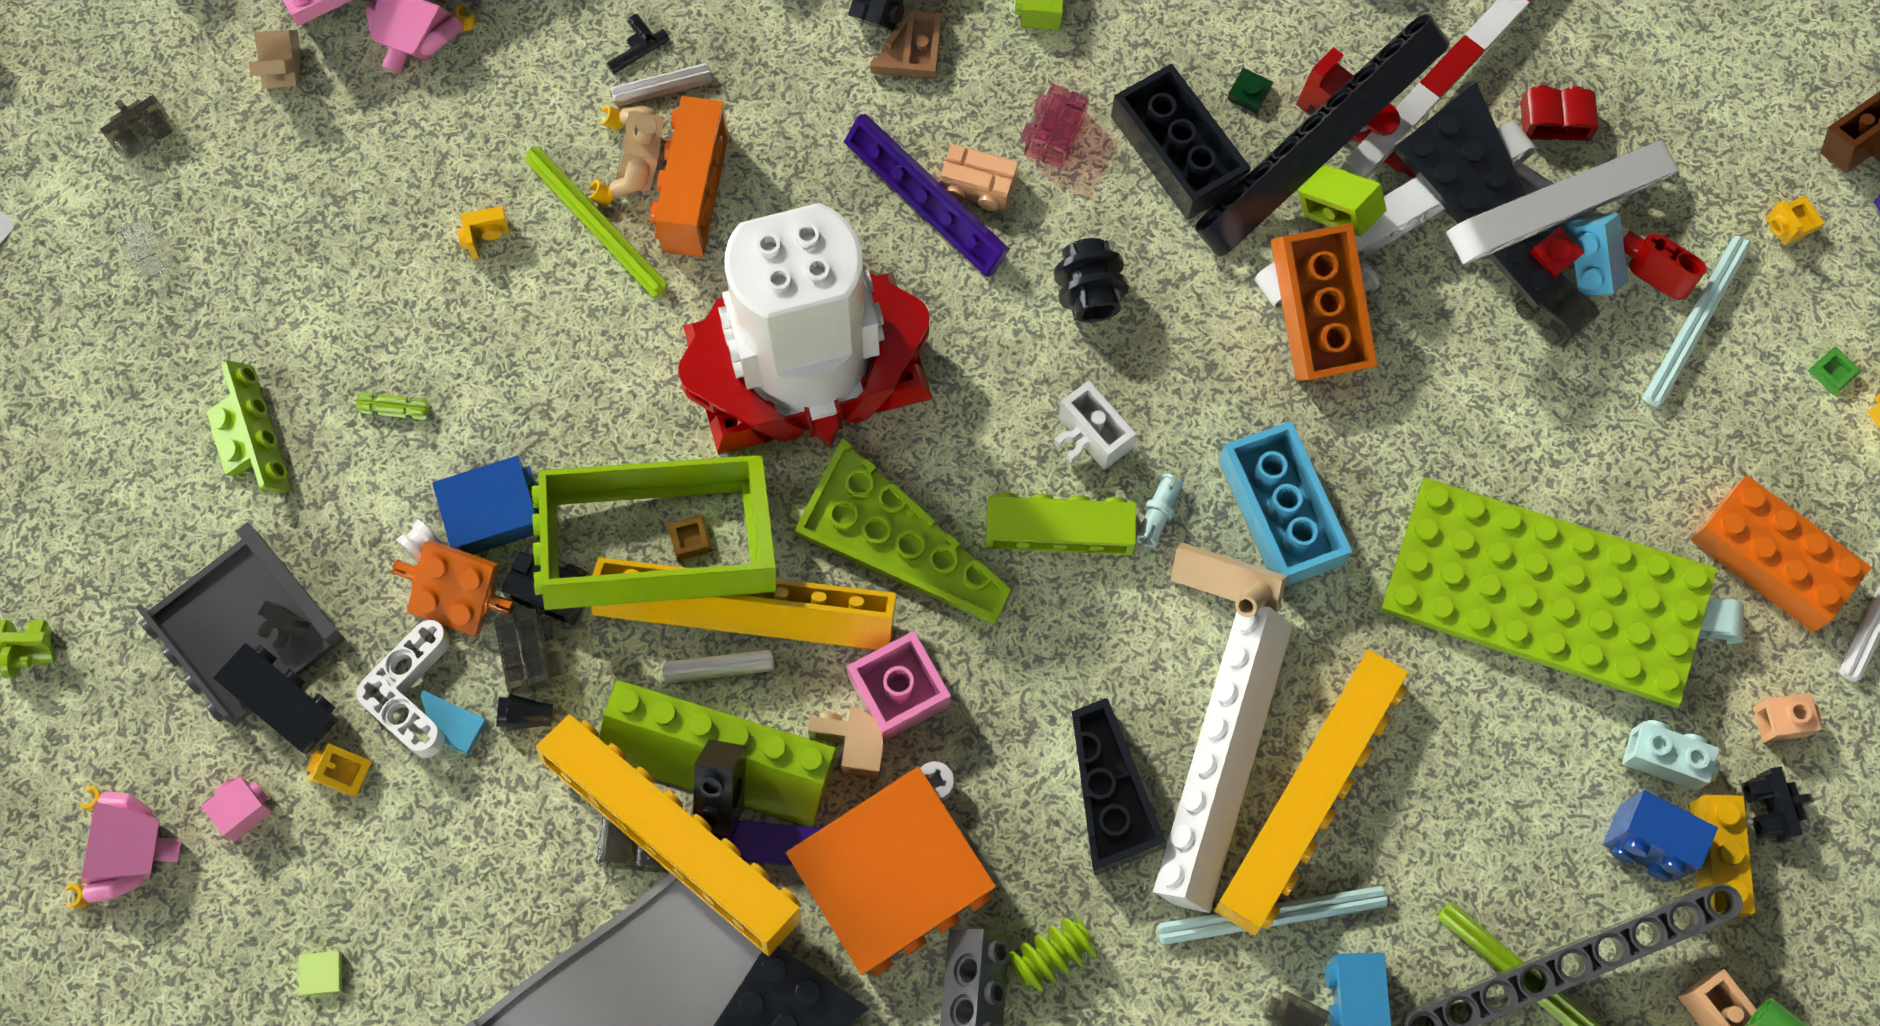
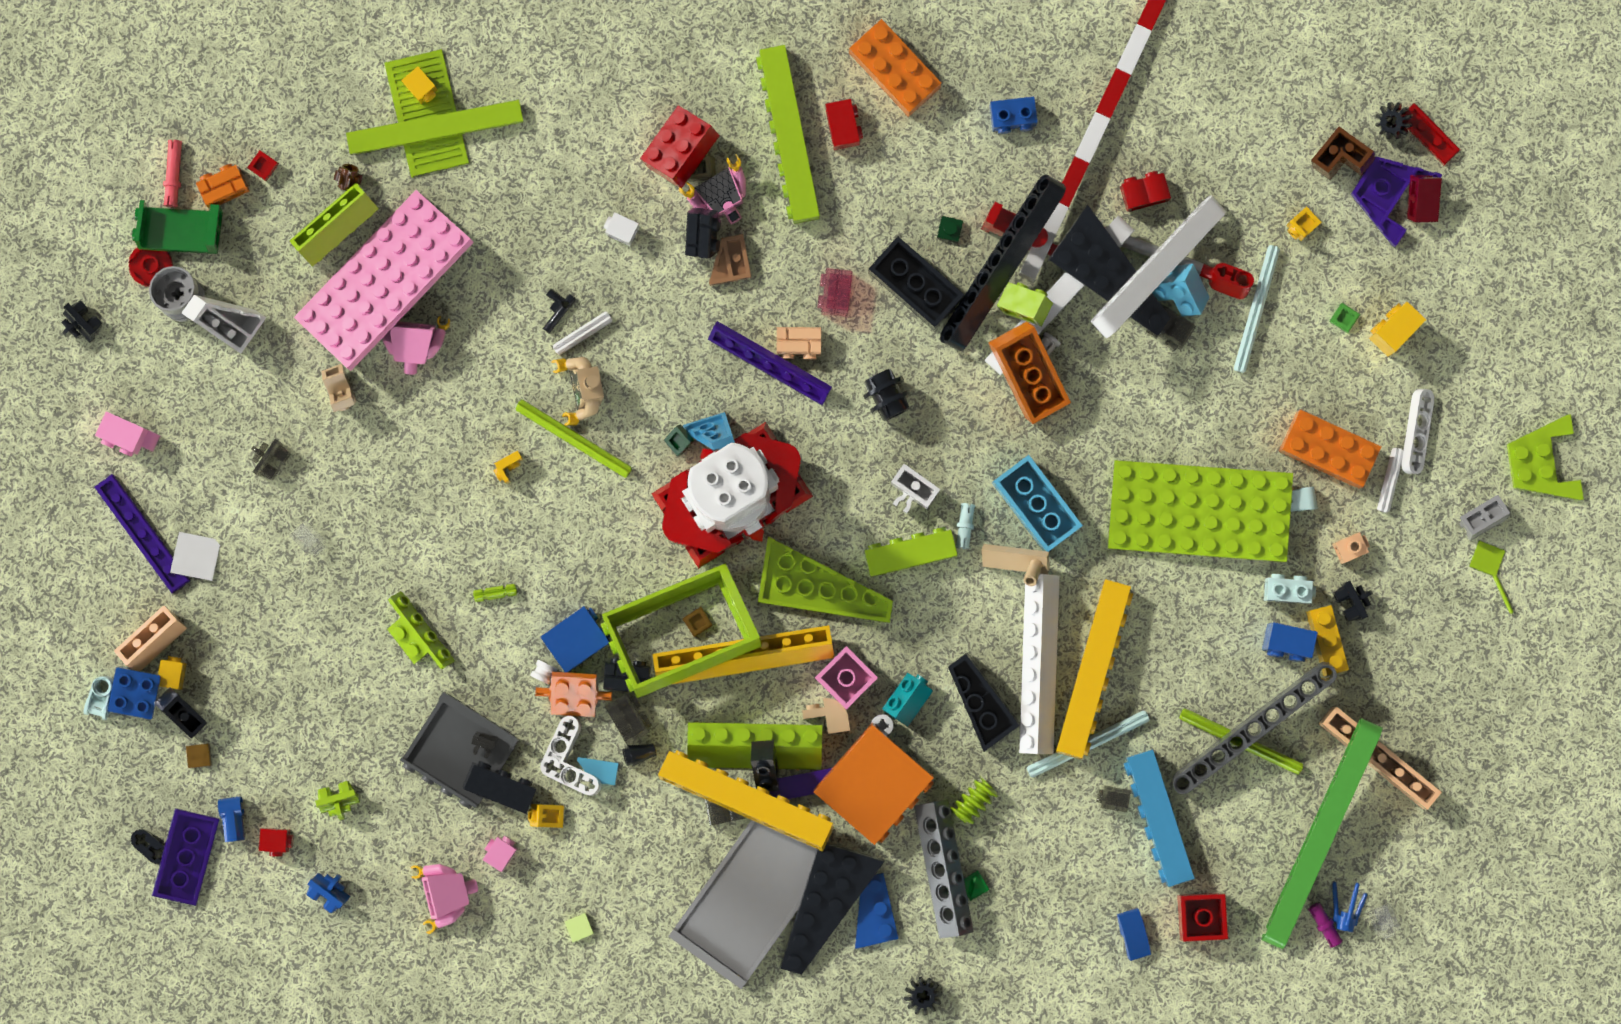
camera: 15 degrees left, 15 degrees up
orange brick [650,95,729,257] -> none
white axle [662,650,774,684] -> none
red plate [1529,226,1584,279] -> none
none -> teal brick [882,673,933,727]

